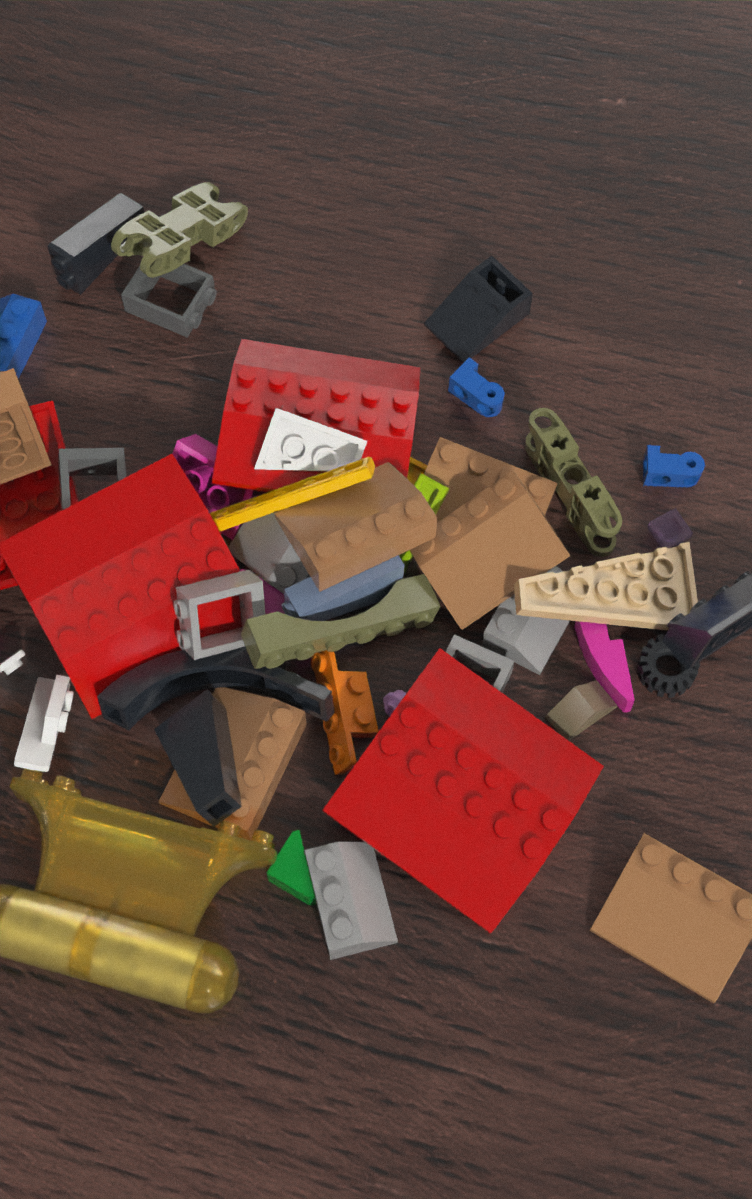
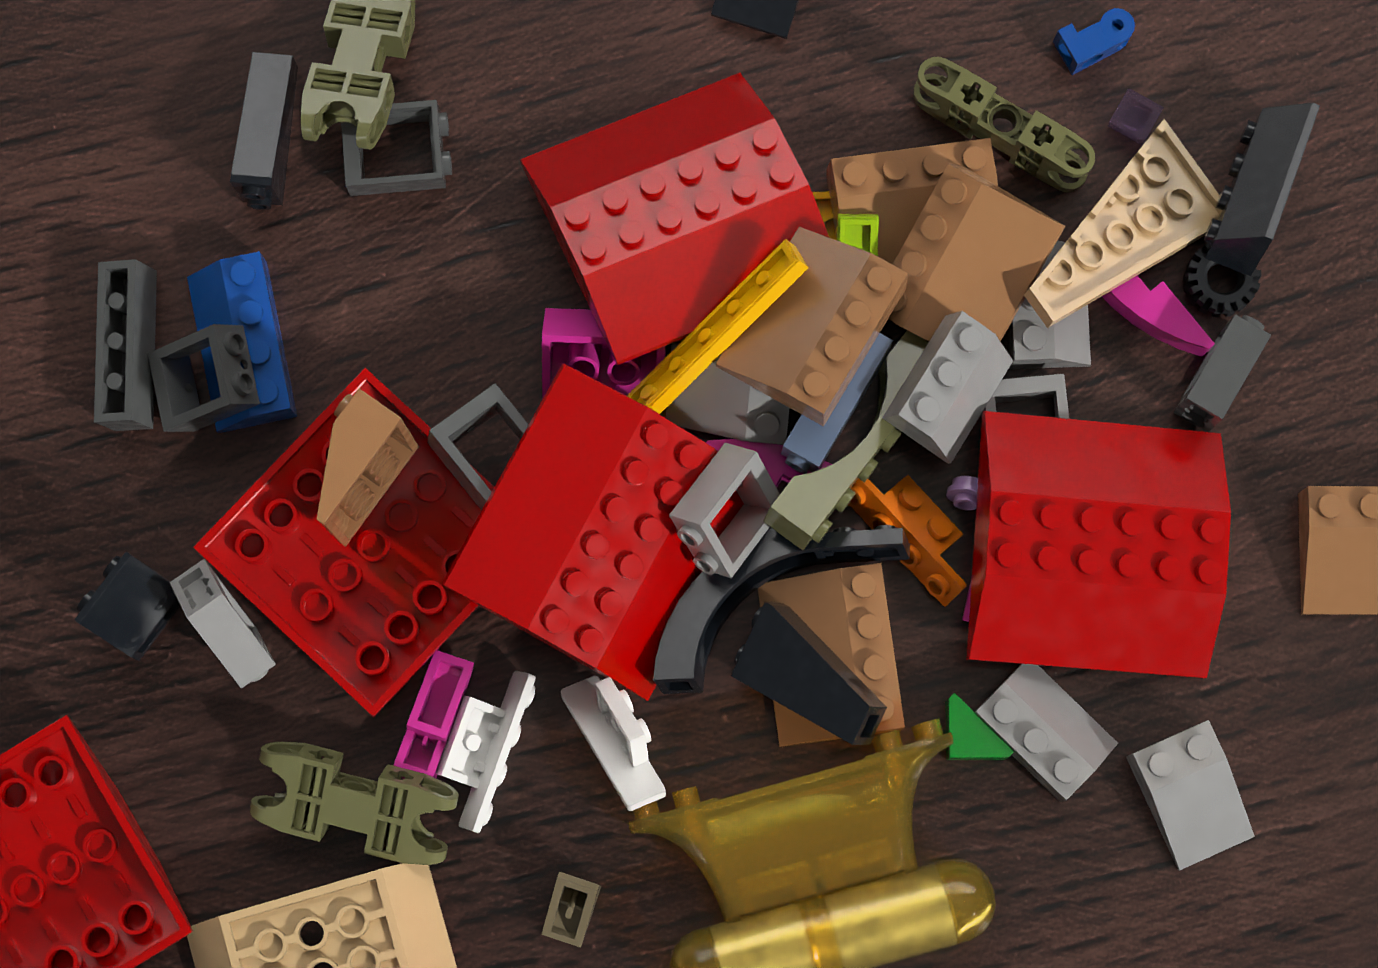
camera: 30 degrees left, 15 degrees up
white wing [254,408,367,471] -> none
blue leg [448,357,505,417] -> none
dark tan slope [545,680,617,741] -> none
none -> light grey slope [883,311,1013,464]
none -> light grey slope [1126,720,1255,871]
none -> dark grey window [1173,314,1271,432]

